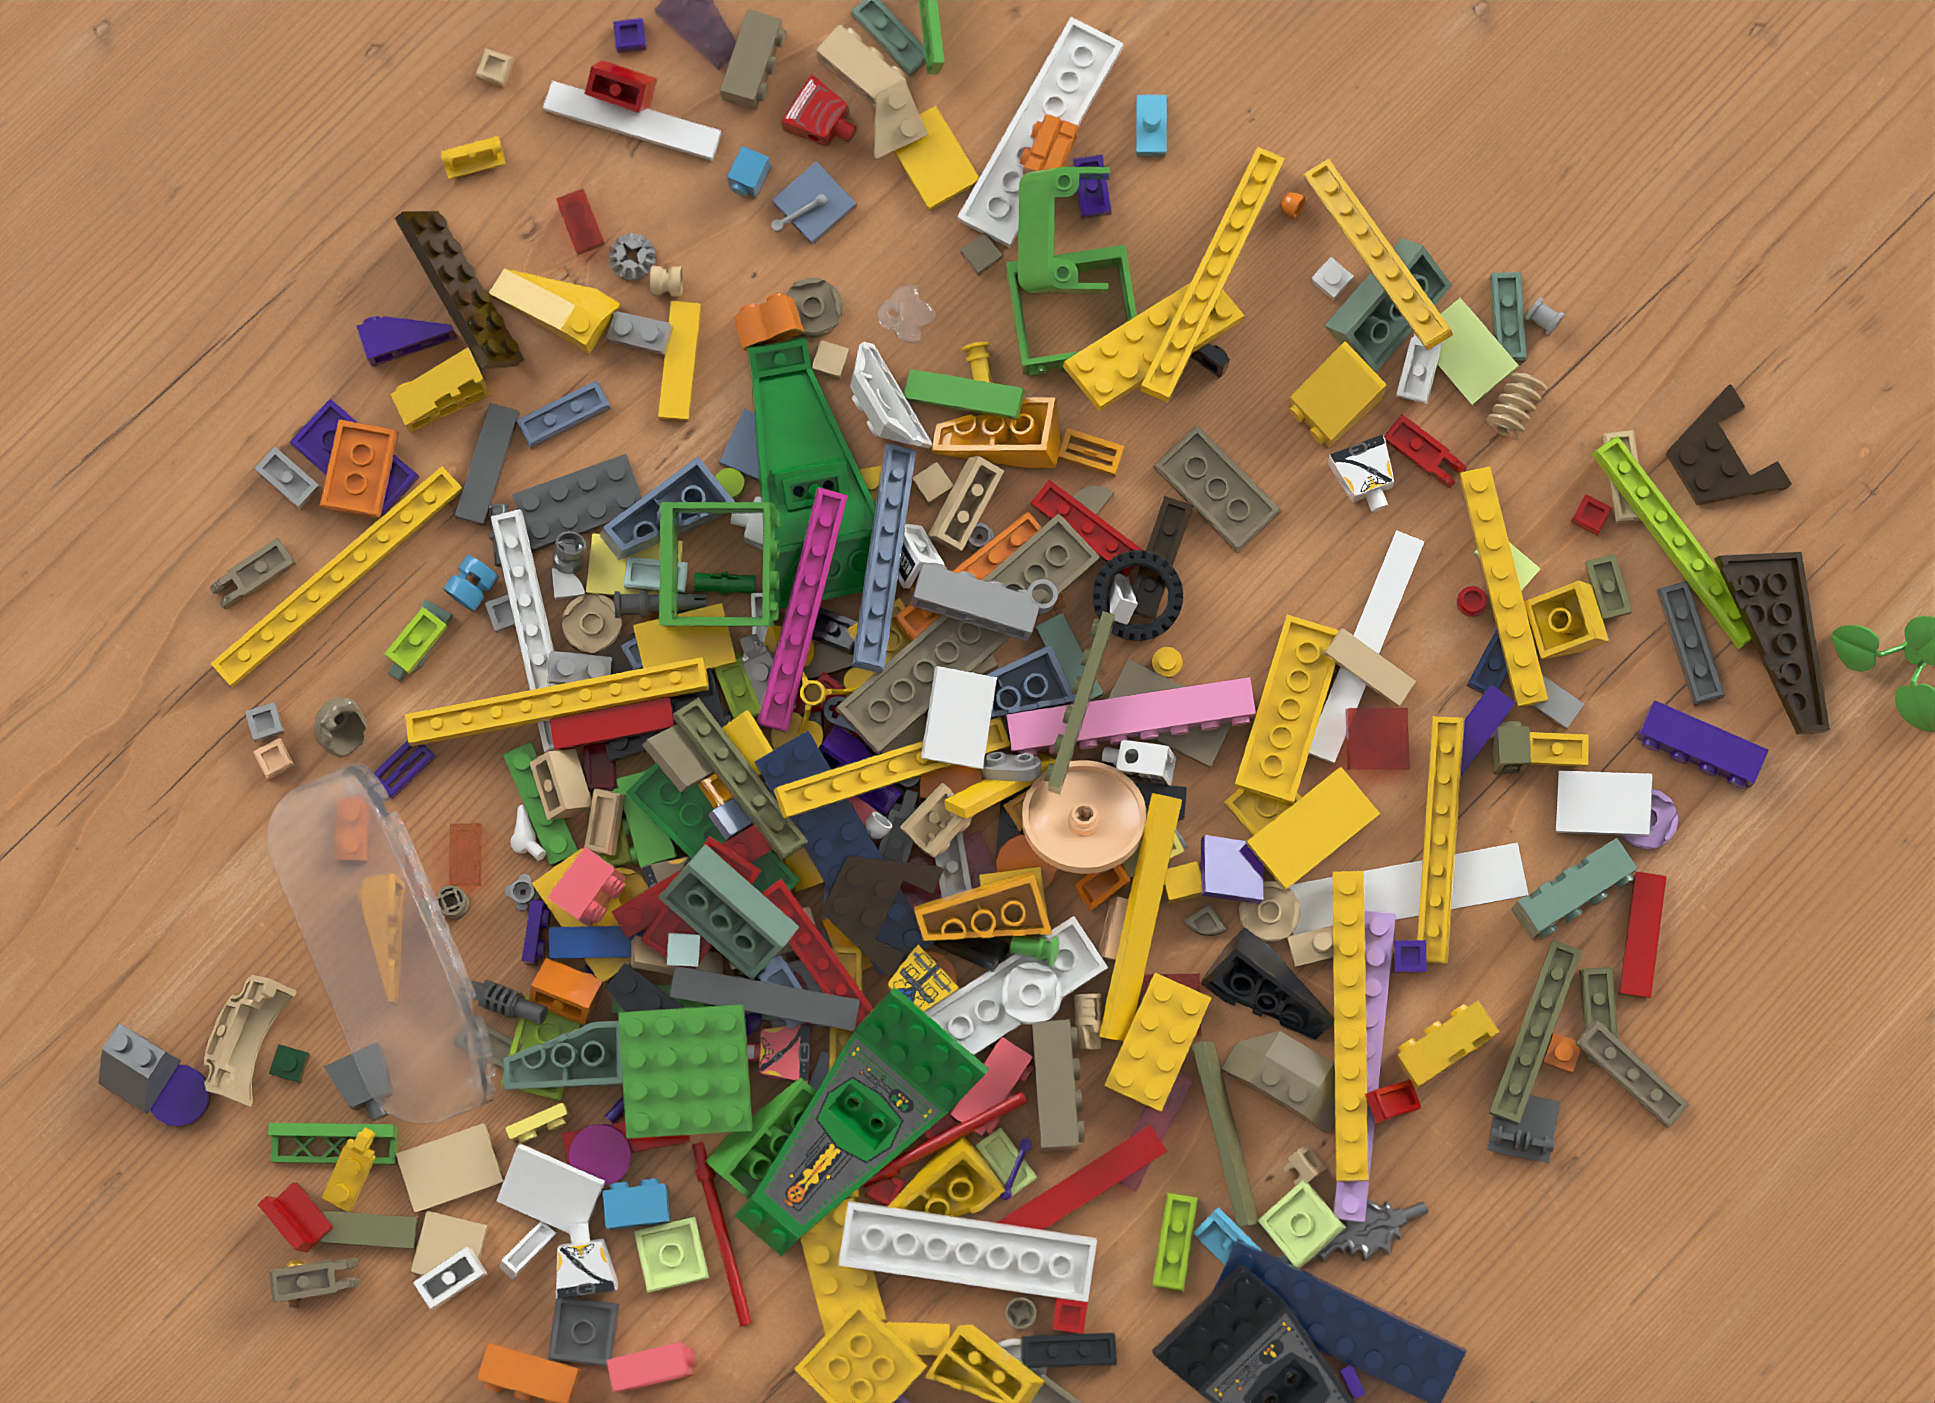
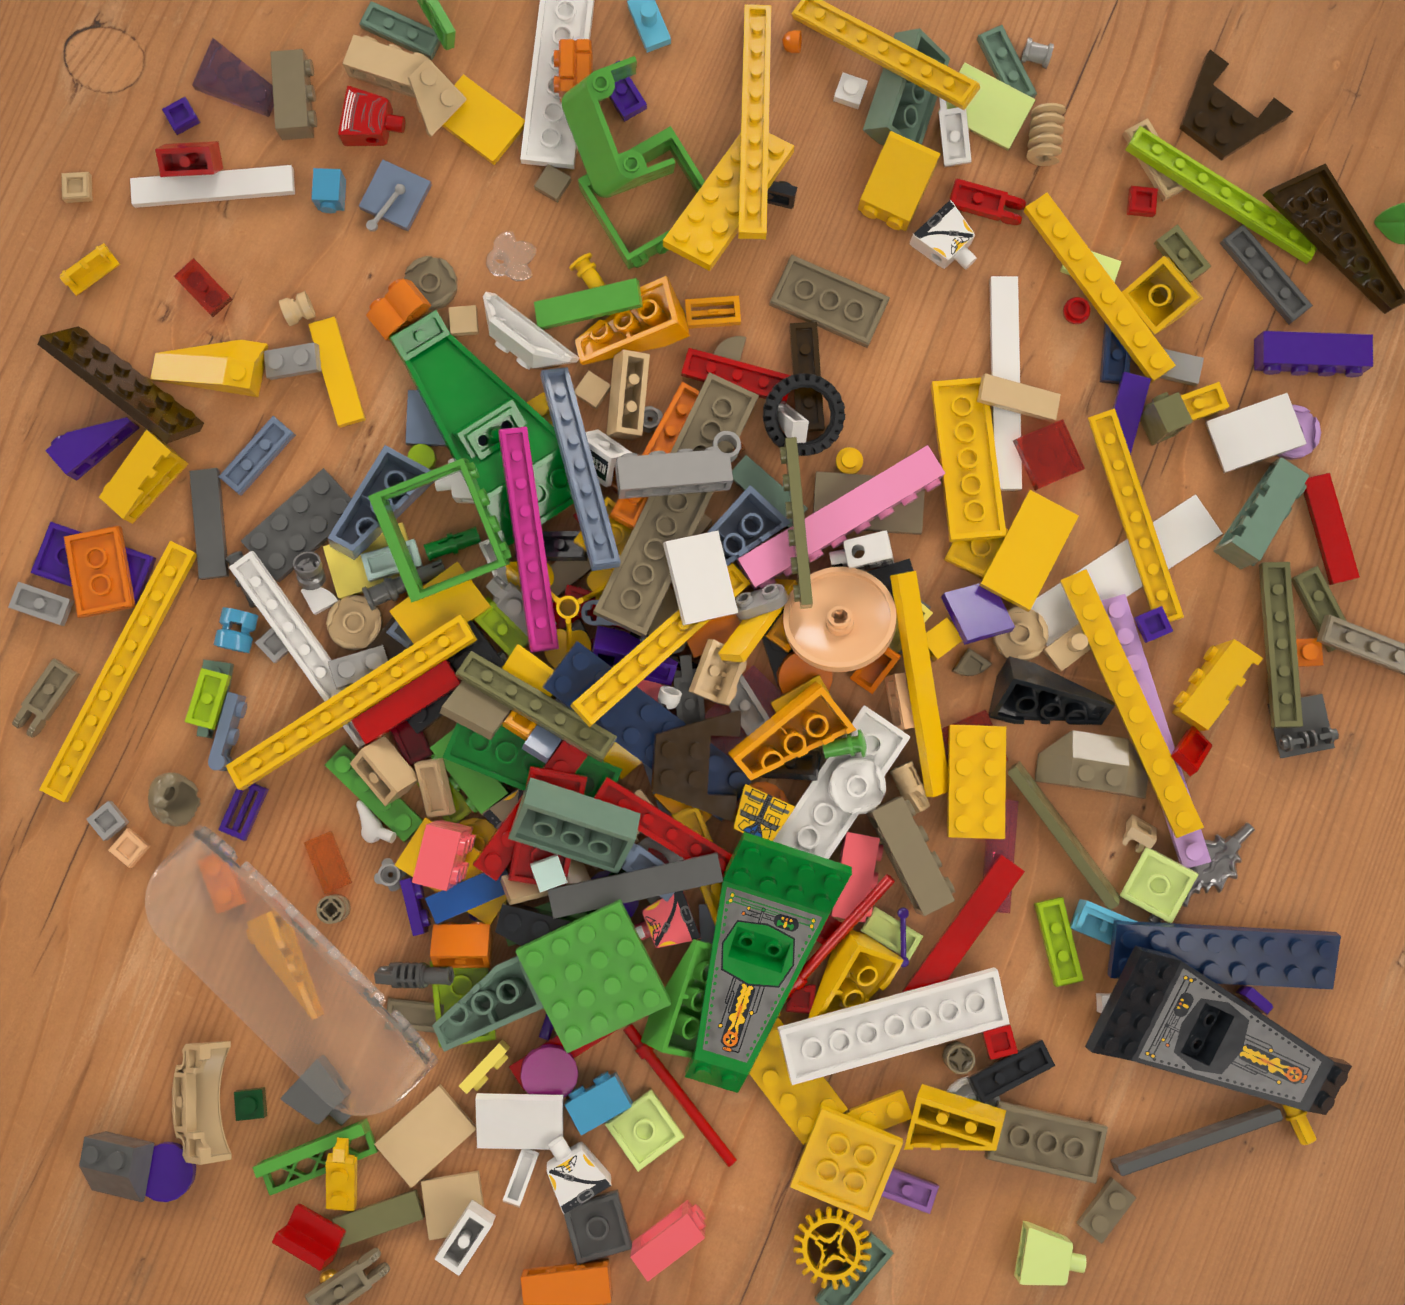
camera: 30 degrees left, 5 degrees up
light grey gear [608,232,656,280] -> none
none -> sand blue plate [208,692,247,771]

